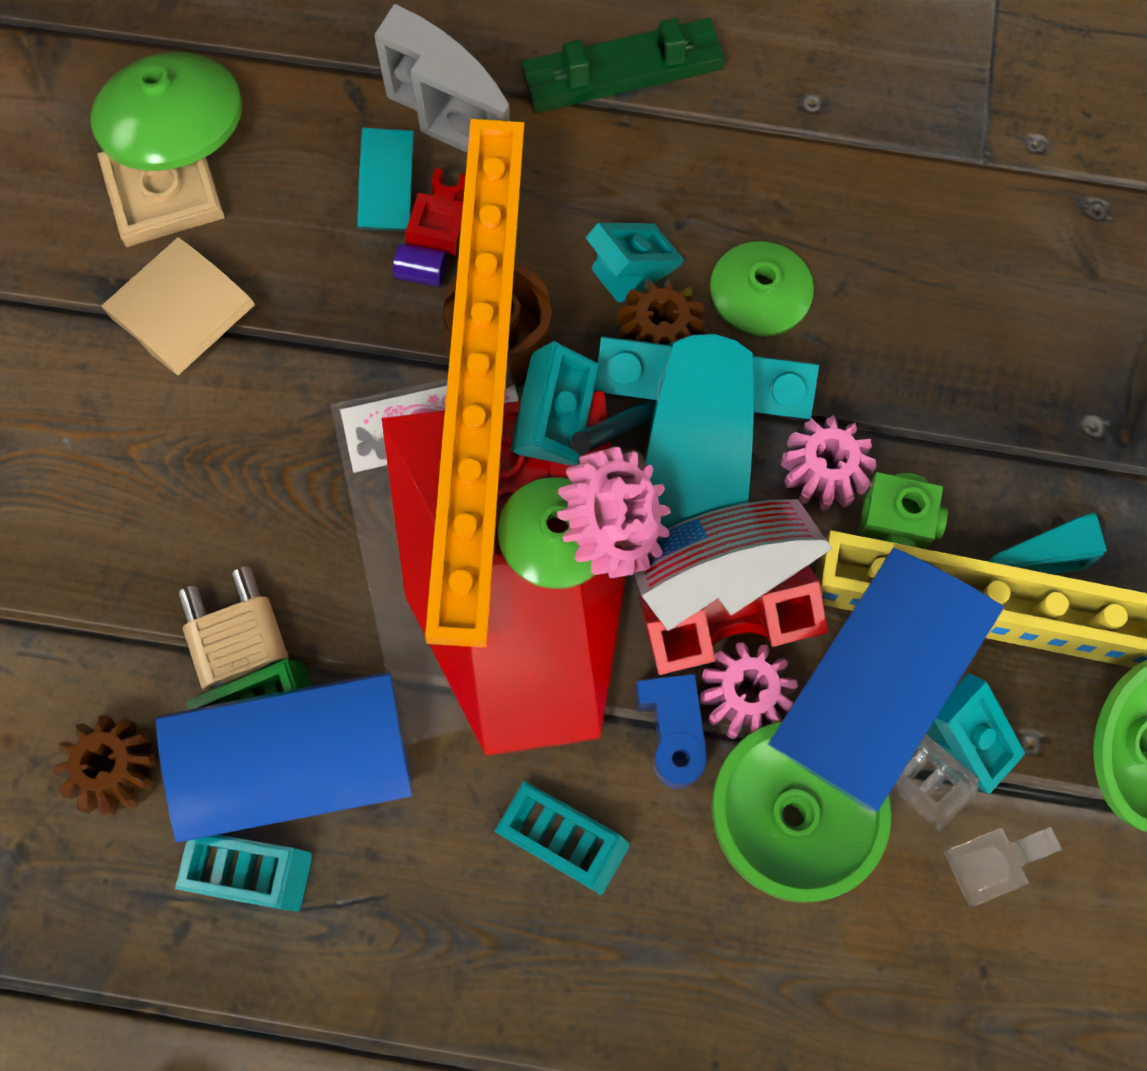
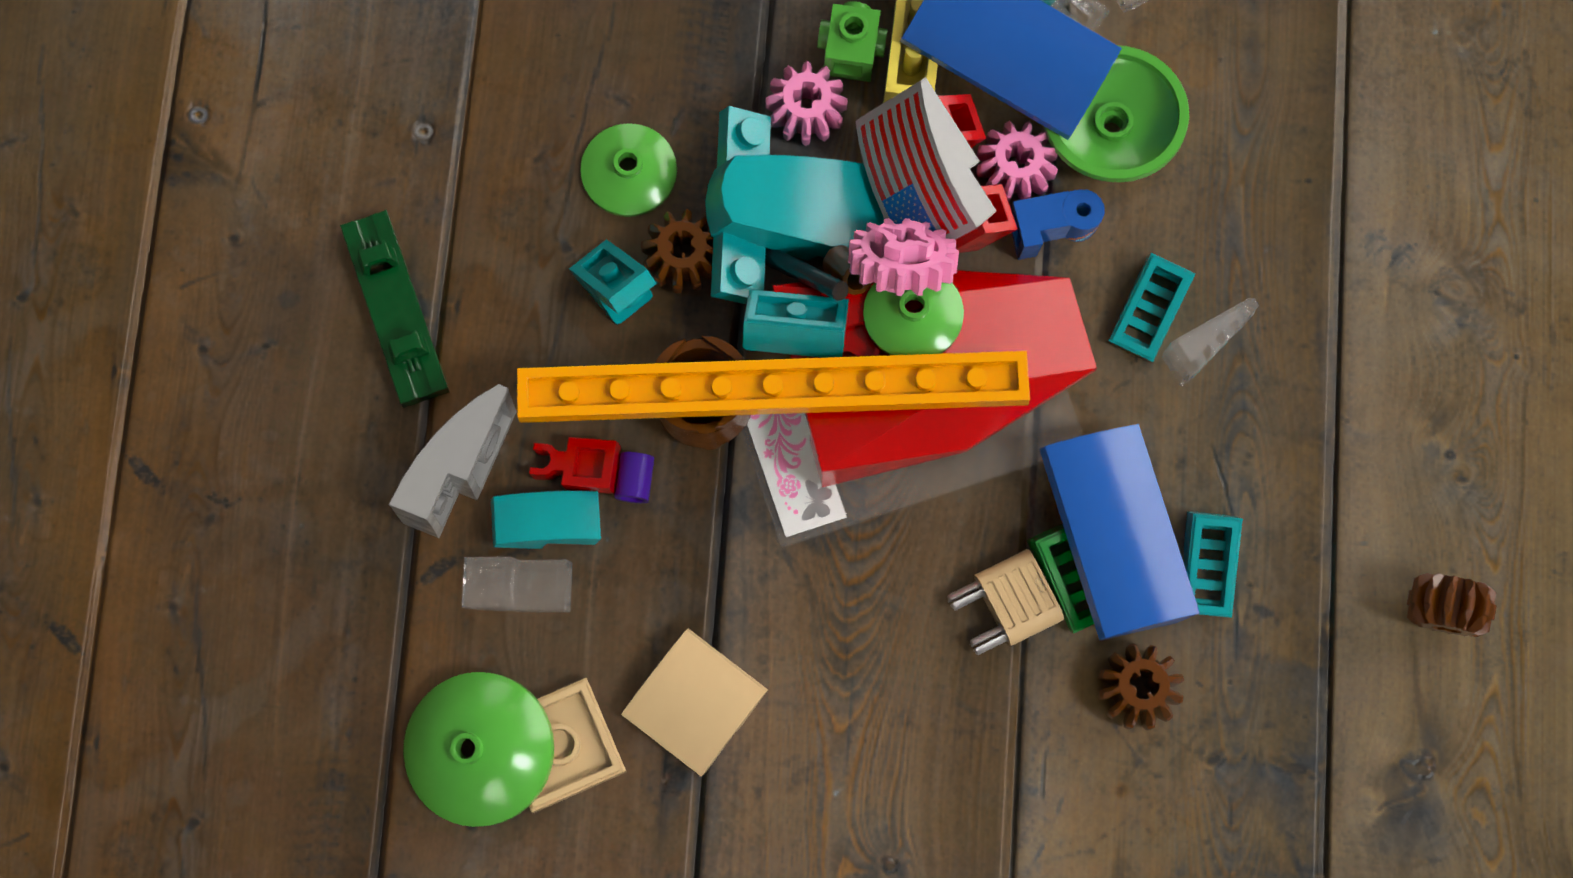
camera: 100 degrees left, 5 degrees up
none -> clear slope [462,557,573,612]
none -> clear slope [1162,298,1259,387]

